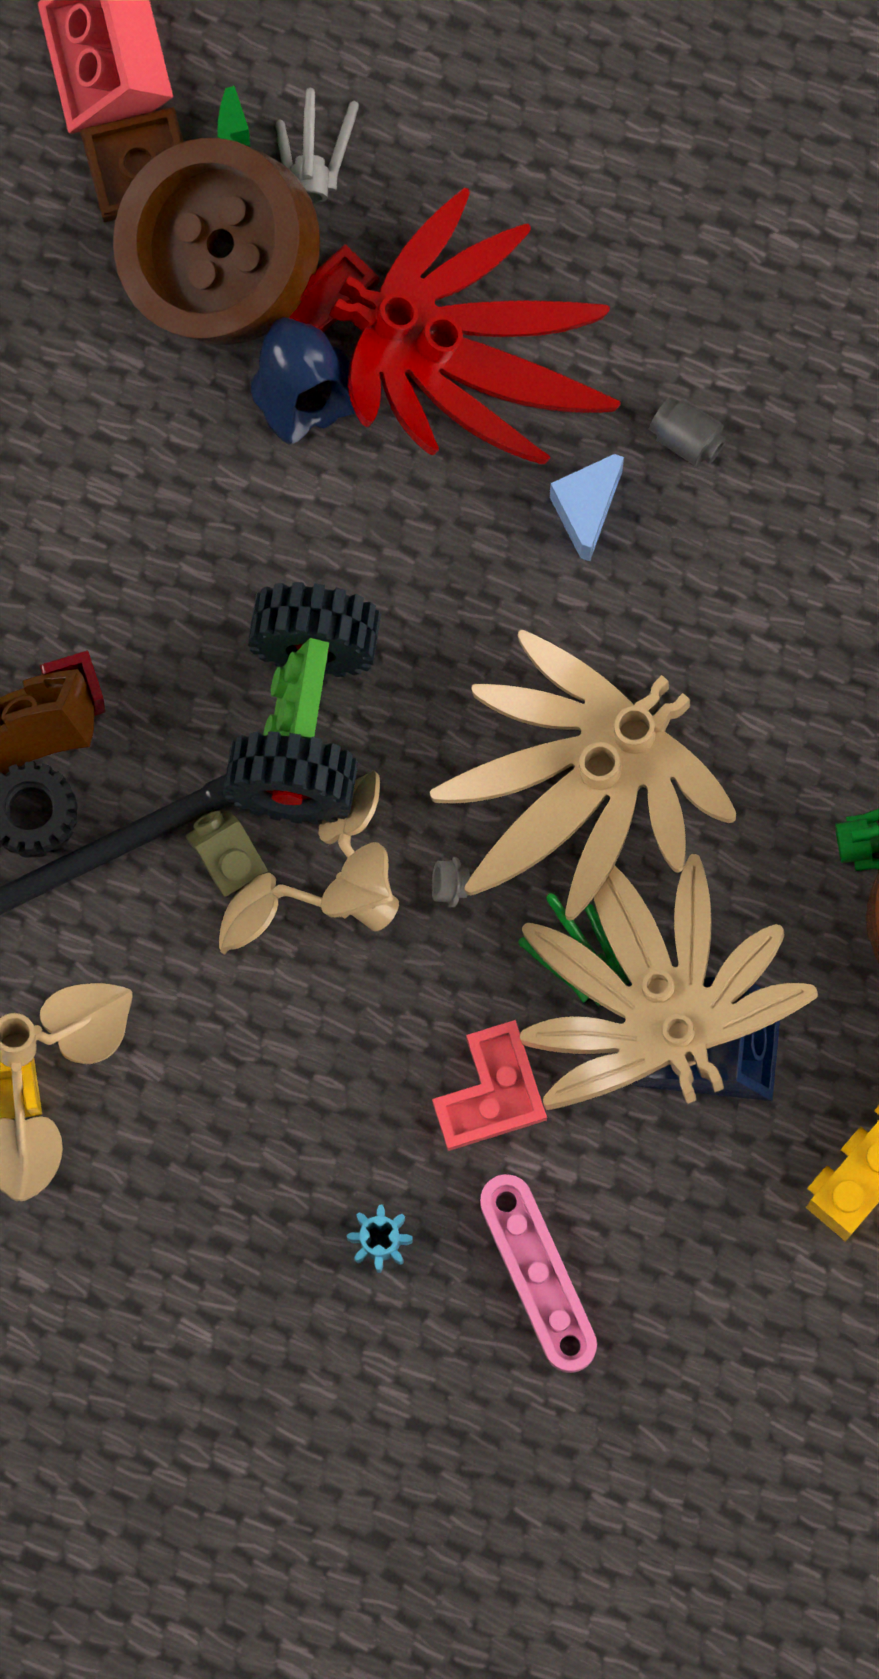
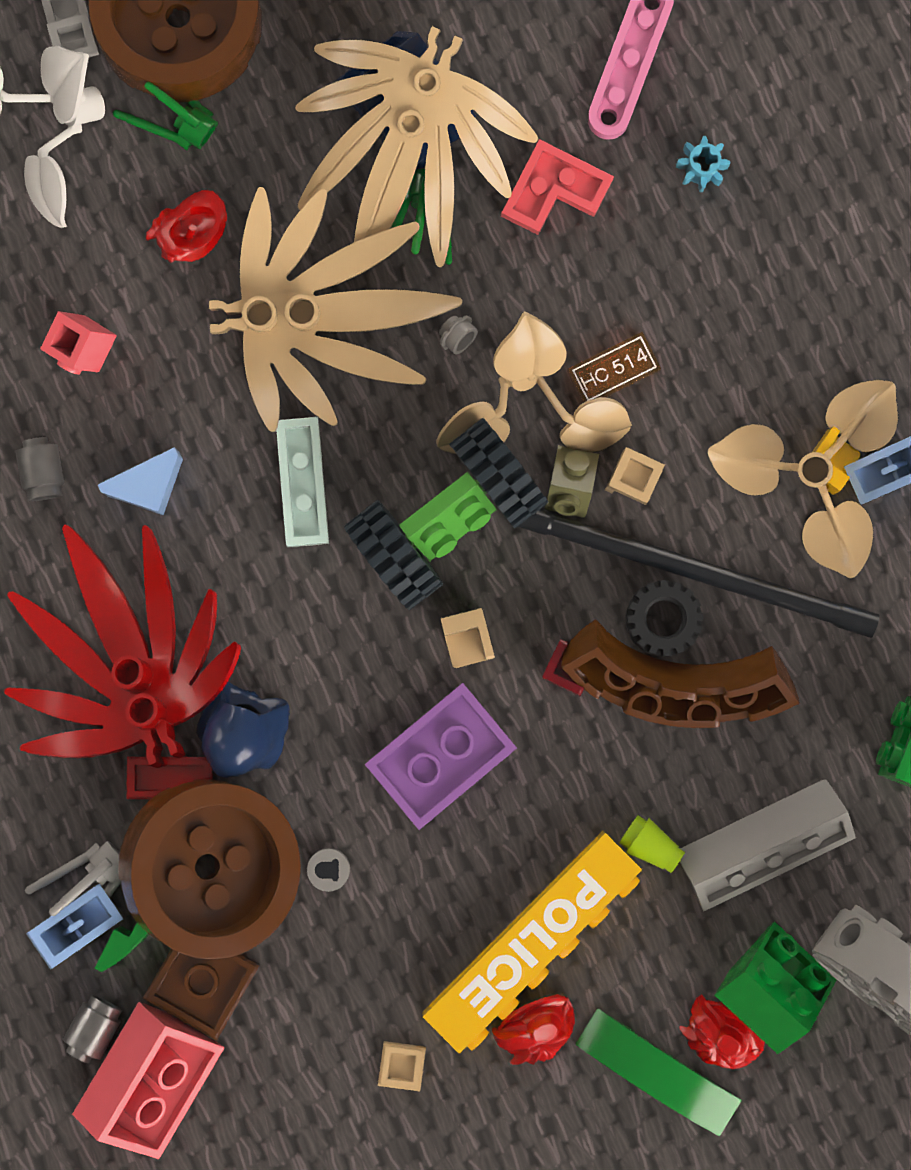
camera: 145 degrees left, 10 degrees up
none -> light blue slope [26,884,123,970]
none -> coral brick [40,311,117,375]
none -> flat silver brick [63,995,122,1063]
none -> red hat [146,190,227,263]
none -> light aqua plate [276,417,329,547]
none -> light grey tile [307,848,350,892]
none -> medium lavender plate [365,683,517,830]
none -> tan panel [440,608,495,668]
none -> clear orange tile [567,332,661,403]
none -> tan panel [605,447,665,505]

